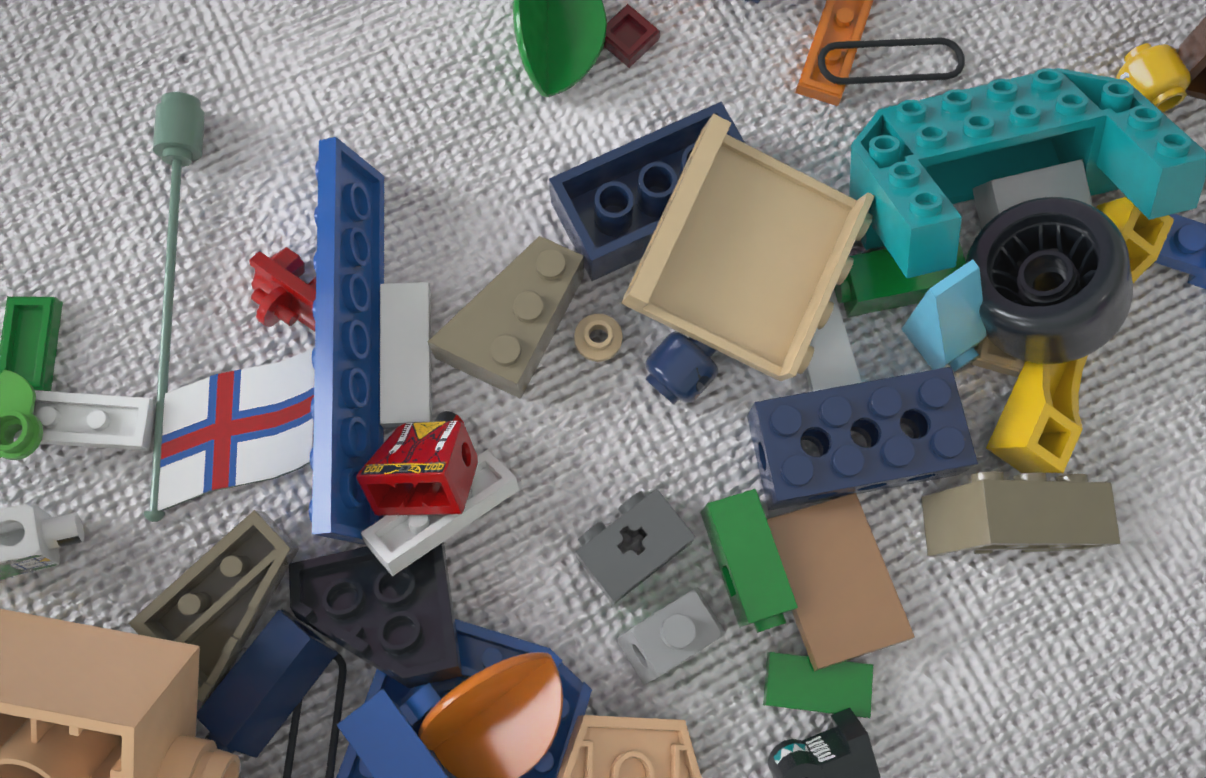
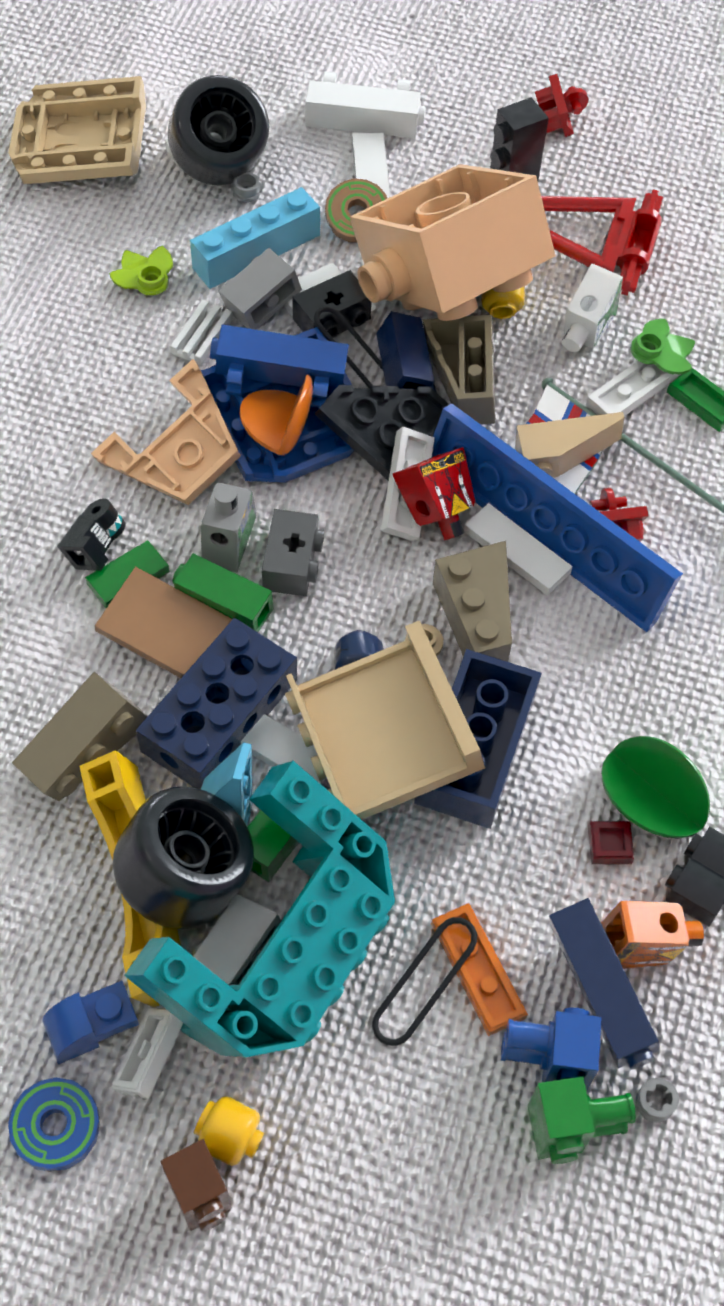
camera: 135 degrees right, 15 degrees down
none -> tan slope [515,412,625,477]

